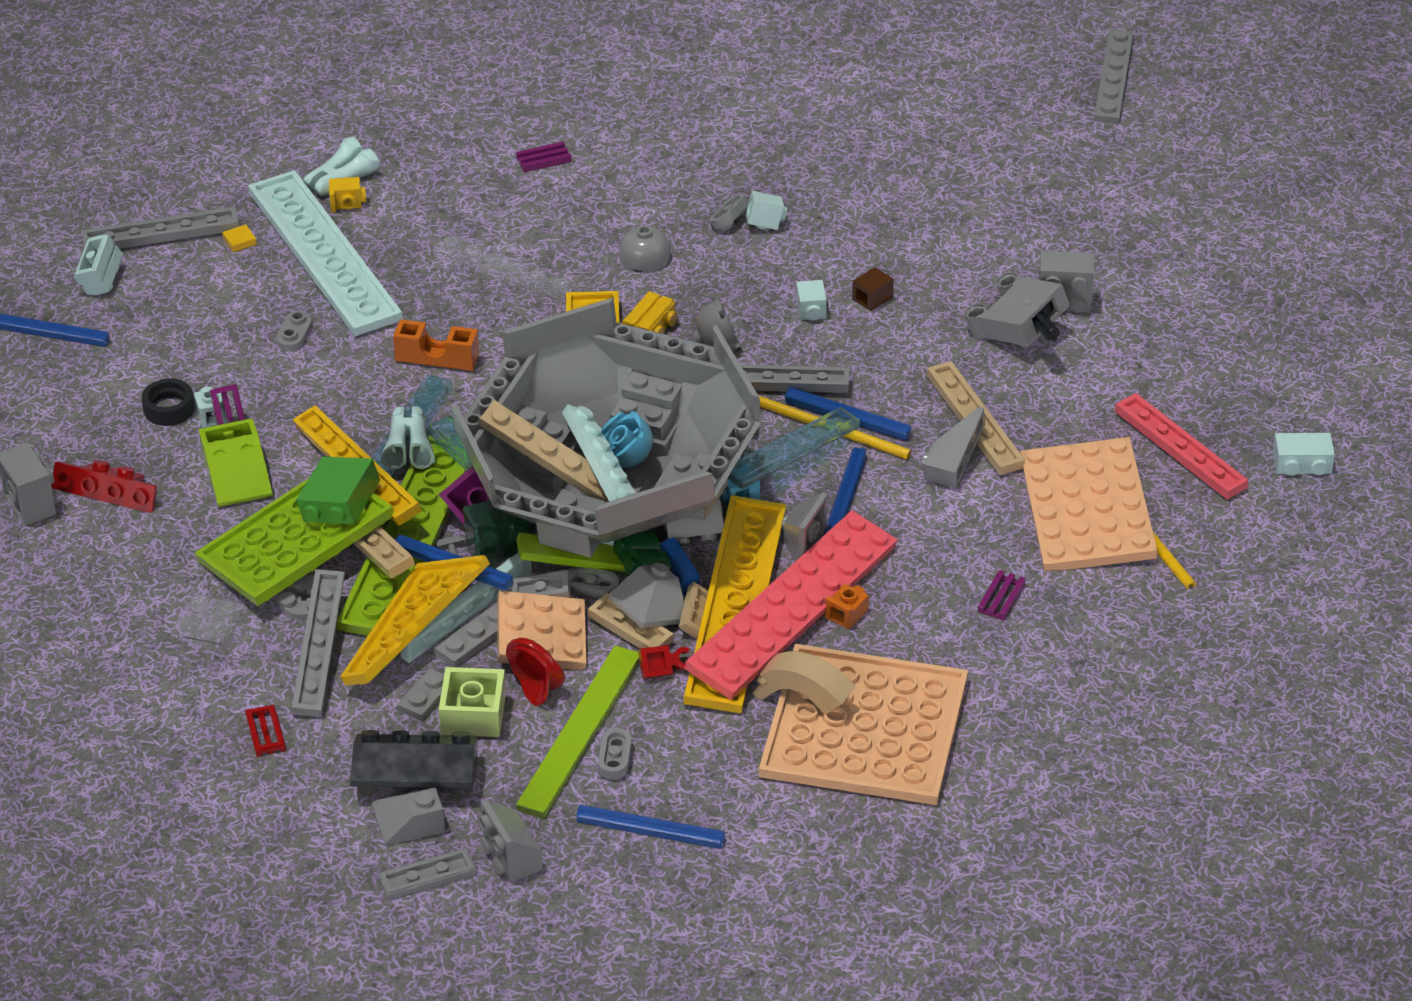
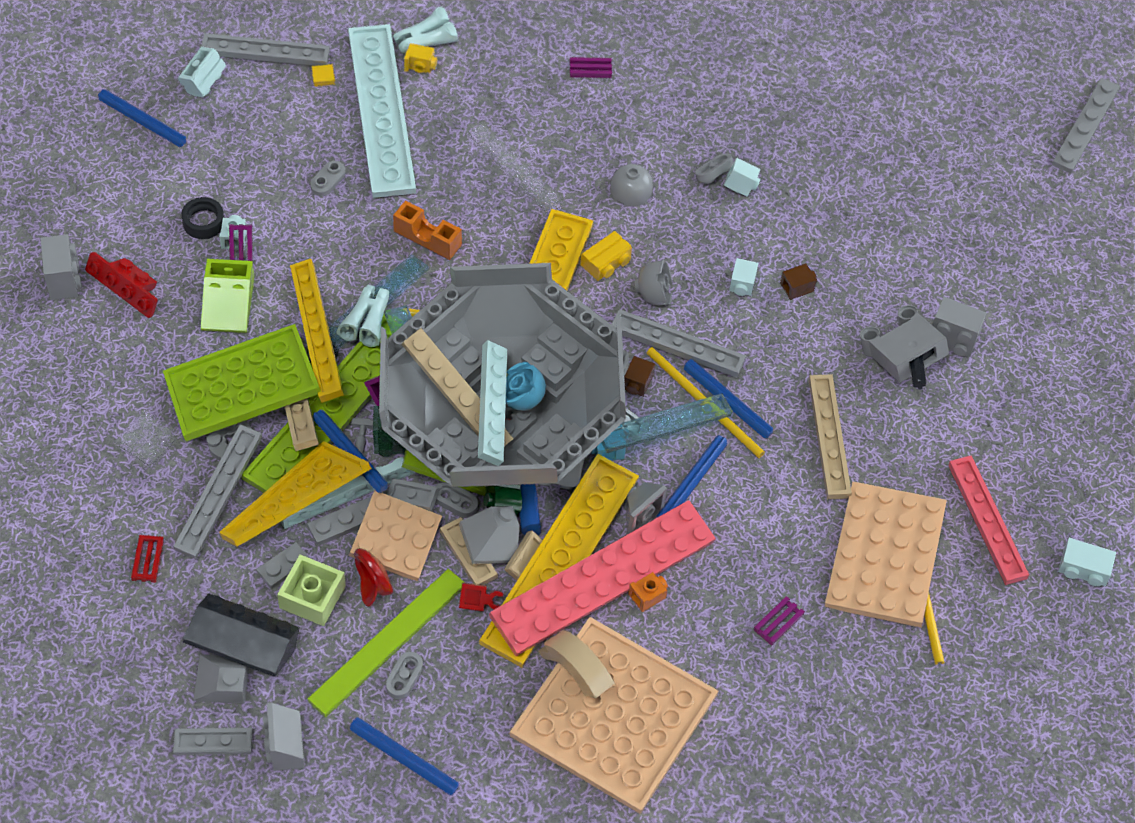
camera: 15 degrees right, 15 degrees up
bright green brick [296,456,380,524] -> none
light grey slope [921,407,985,488] -> none

